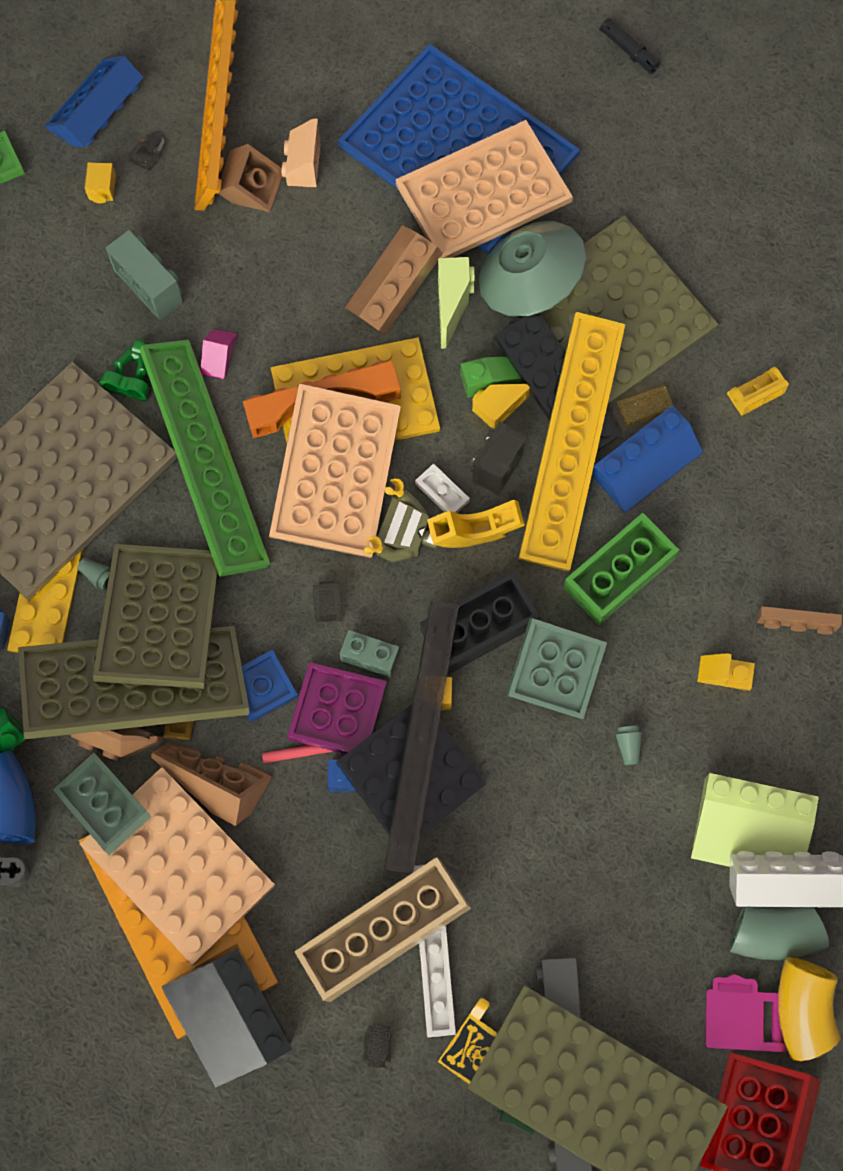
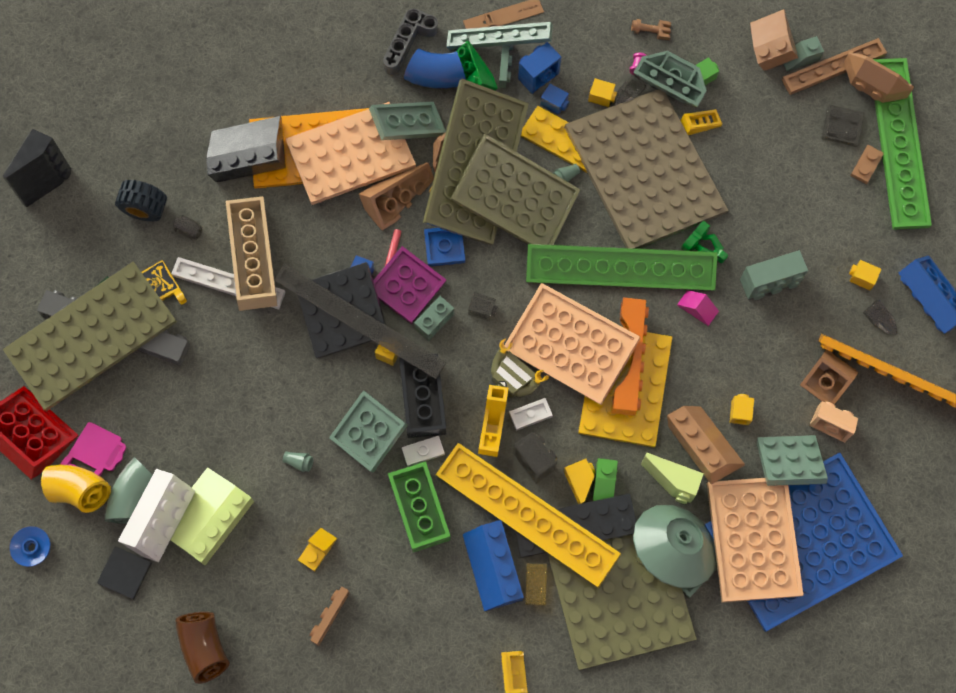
camera: 110 degrees right, 0 degrees up
none -> black wheel [115,180,168,222]
none -> white plate [402,436,445,467]
none -> yellow brick [729,394,754,426]
none -> sand green plate [757,435,828,486]

